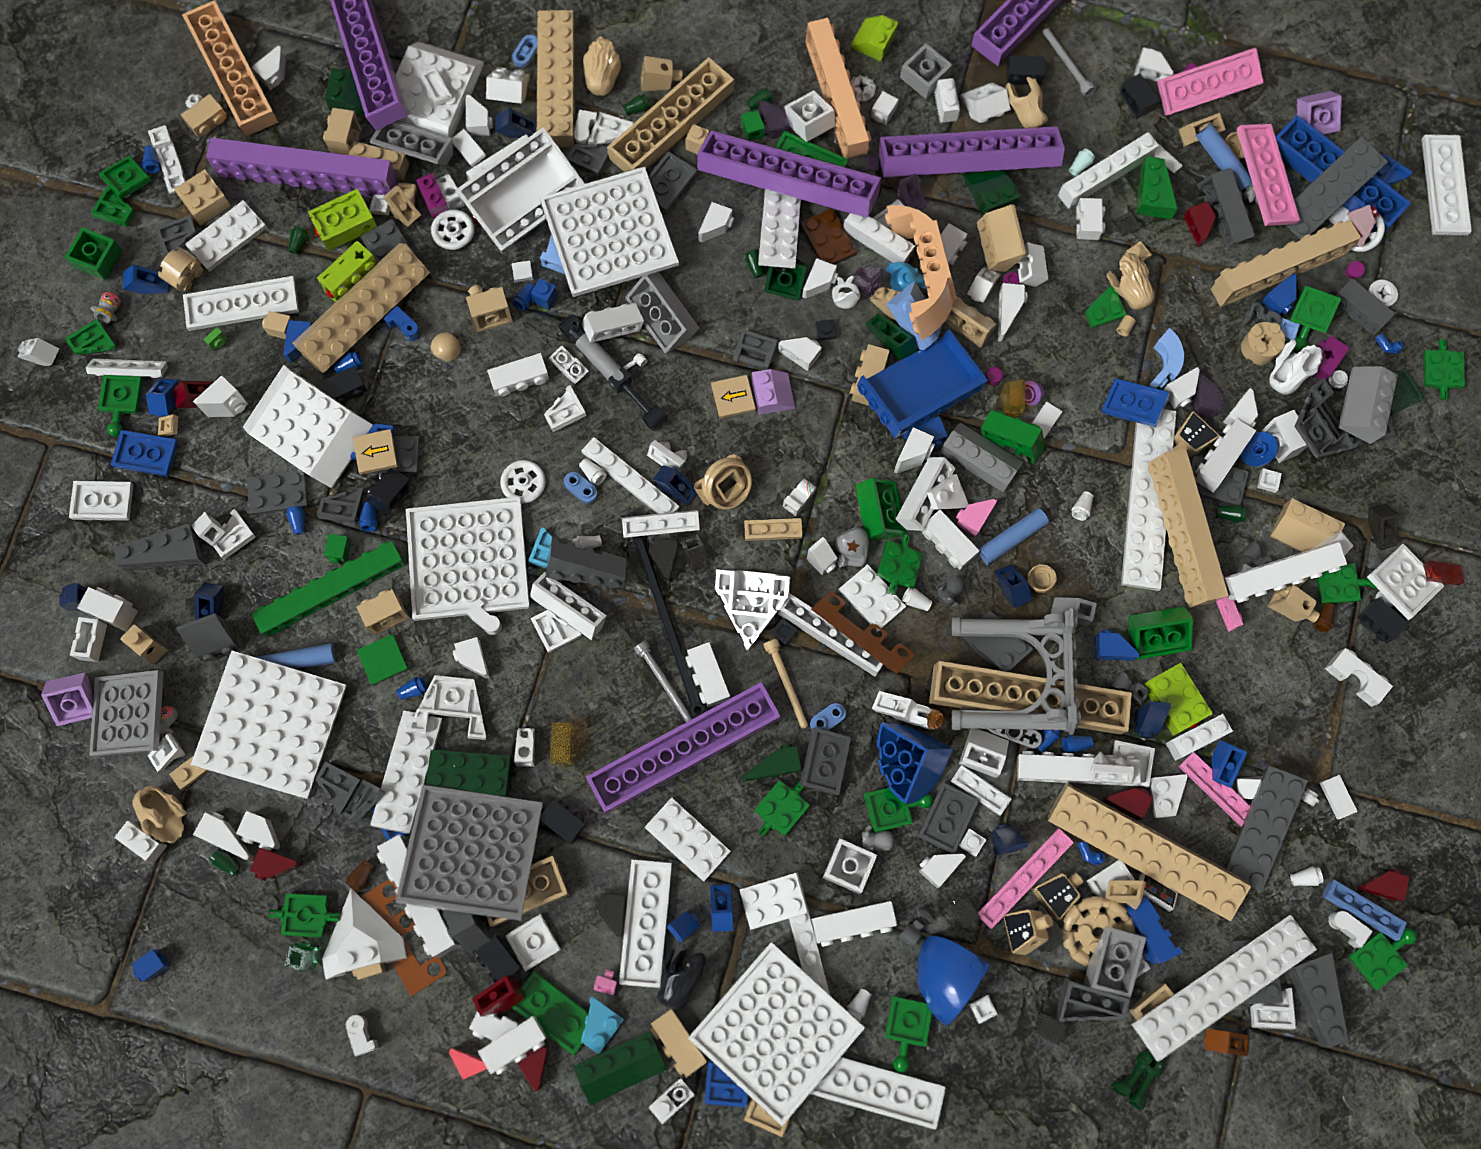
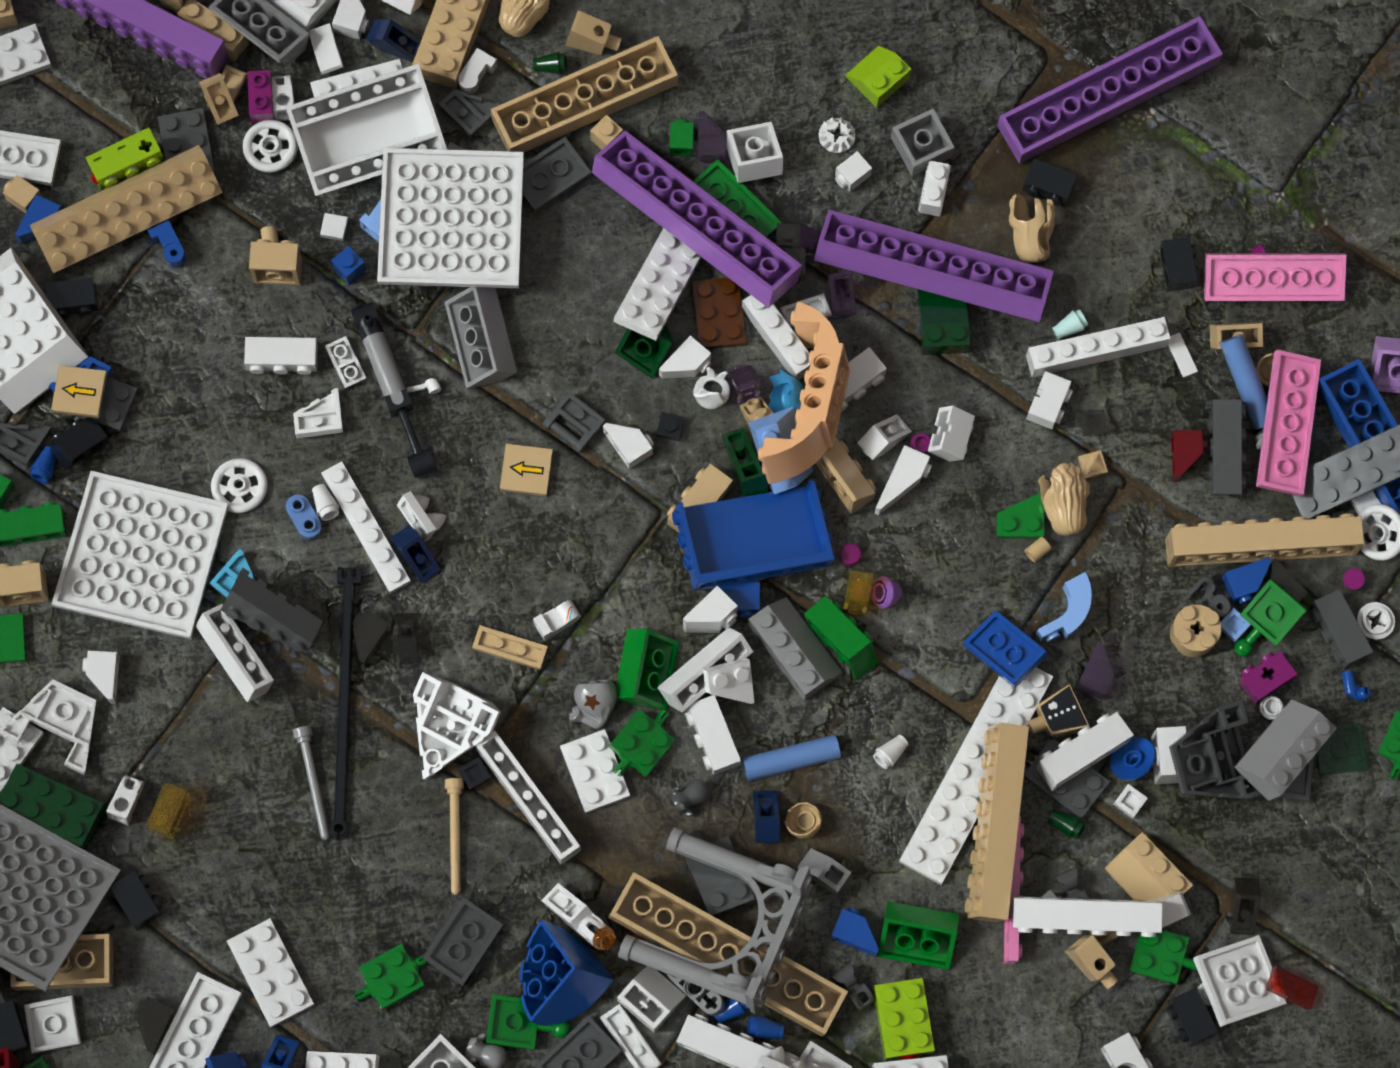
camera: 20 degrees right, 0 degrees up
dark green cone [287,226,308,255] -> none
lime piece [308,189,377,251] -> none
blue cone [333,351,363,374] -> none
white plate [369,194,391,215] -> none
blue cone [396,676,428,700] -> none
tan hair [430,332,461,362] -> none
white leg [465,598,502,635] -> none
blue cone [512,283,534,311] -> none
white wing [531,610,582,653] -> none
white cone [573,535,602,549] -> none
white brick [582,303,644,343] -> none
medium lavender brick [586,682,781,814] -> none
white wing [588,112,633,145] -> none
white plate [622,510,700,538] -> none
white brick [685,642,730,708] -> none
tan piece [694,454,752,510] -> none
white slope [699,202,734,242] -> none
dark green slope [741,744,801,782] -> none
dark green cone [745,249,764,278] -> none
dark green cone [746,87,773,111] -> none
lavender slope [752,369,795,415] -> none
light nougat brick [806,18,871,163] -> none
white slope [807,537,837,575] -> none
medium blue plate [810,703,846,731] -> none
dark orange piece [811,592,914,674] -> none
white cone [902,587,932,611] -> none
bright pink slope [956,499,997,537] -> none
white slope [960,83,1010,123] -> none
tan slope [977,205,1026,272] -> none
white tile [1032,402,1062,438] -> none
light grey piece [1043,28,1096,97] -> none
white slope [1134,48,1173,82] -> none
dark blue slope [1134,701,1171,739] -> none
green wedge [1136,156,1177,220] -> none
white slope [1163,367,1200,409] -> none
white slope [1223,389,1258,428] -> none
white hair [1270,340,1323,395] -> none
reddish brown cone [1314,603,1335,632] -> none
slope [1347,203,1379,248] -> none

